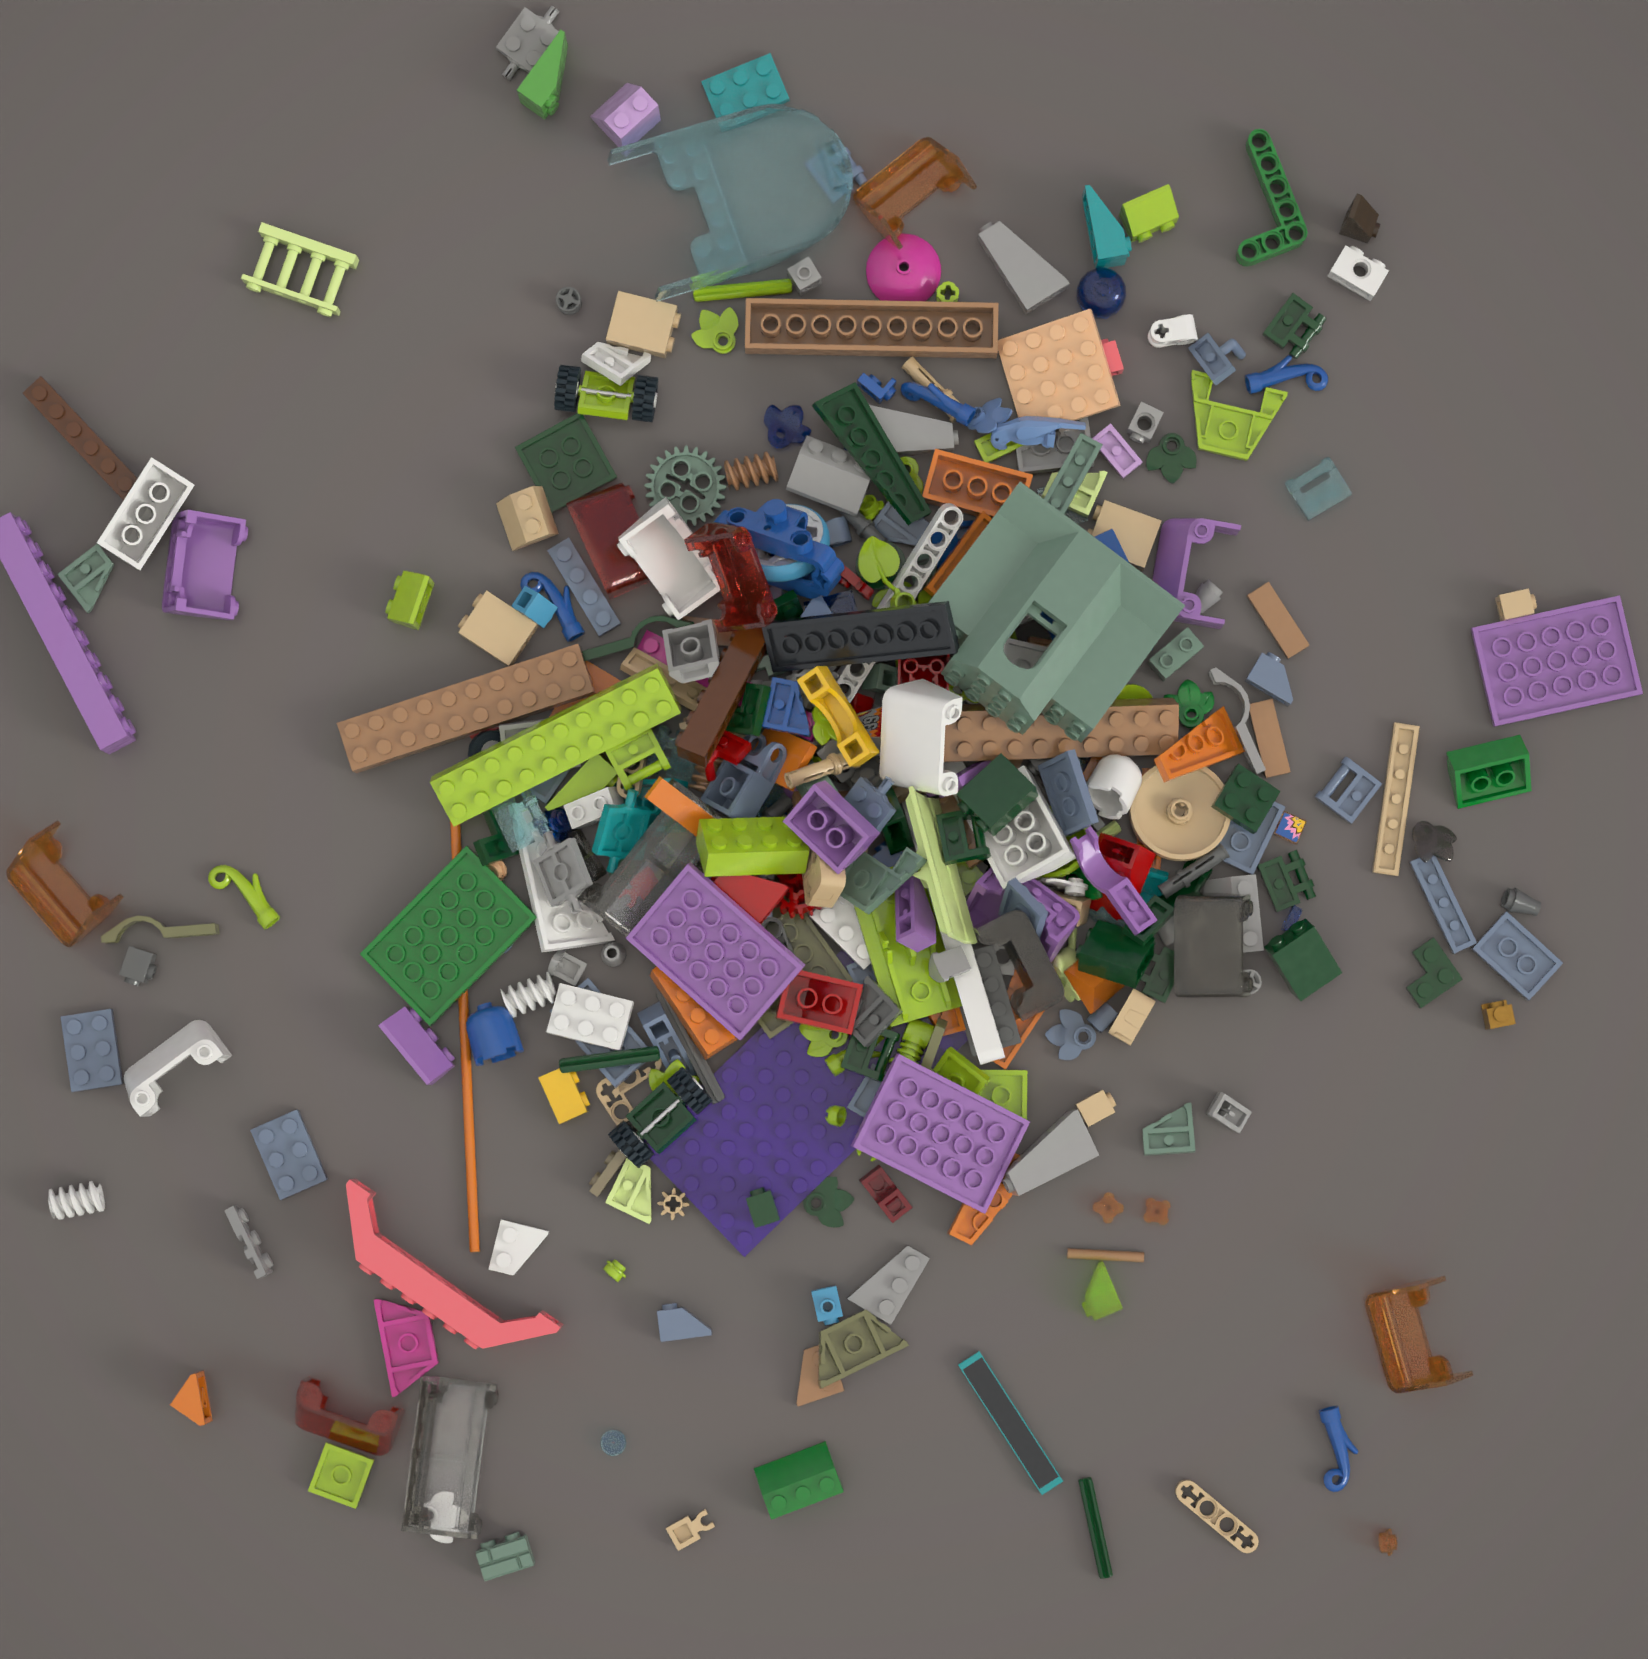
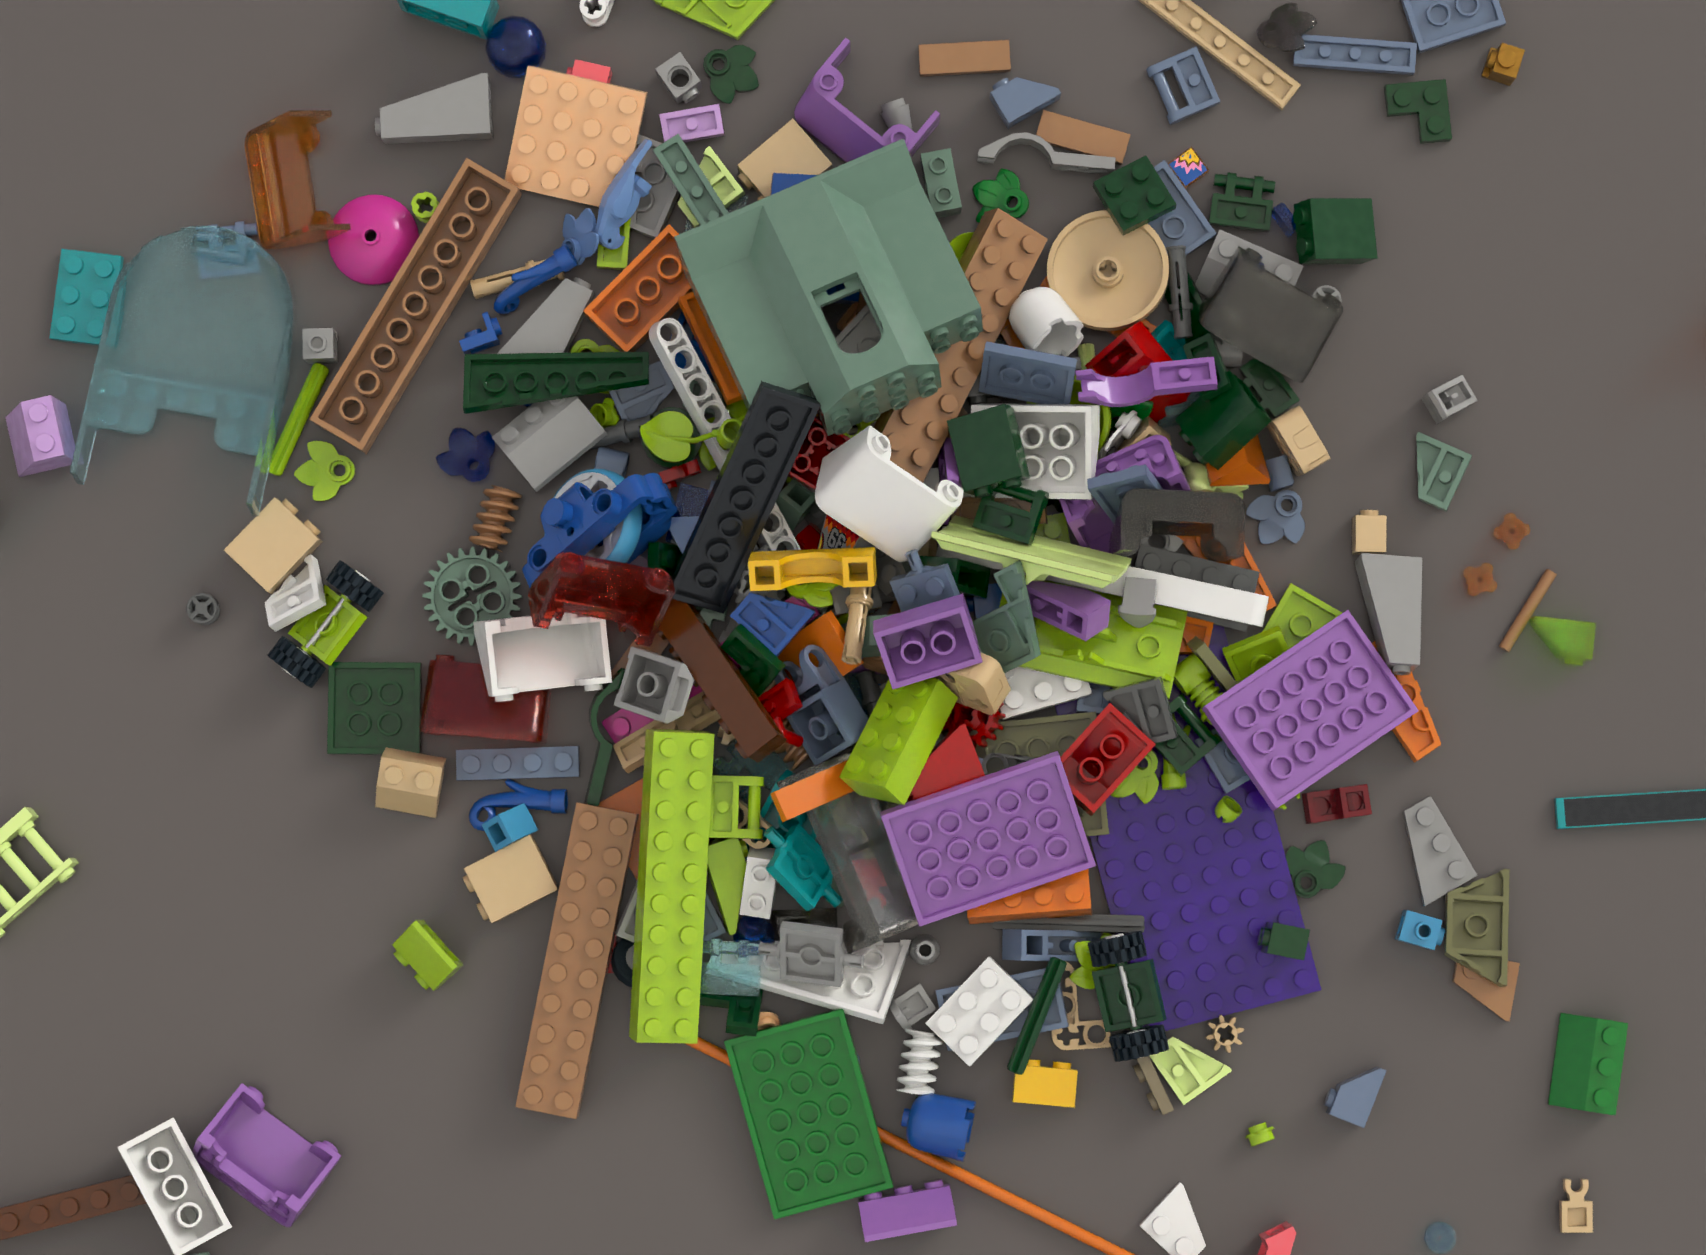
camera: 60 degrees left, 0 degrees up
orange wing [1154,706,1245,783] -> none

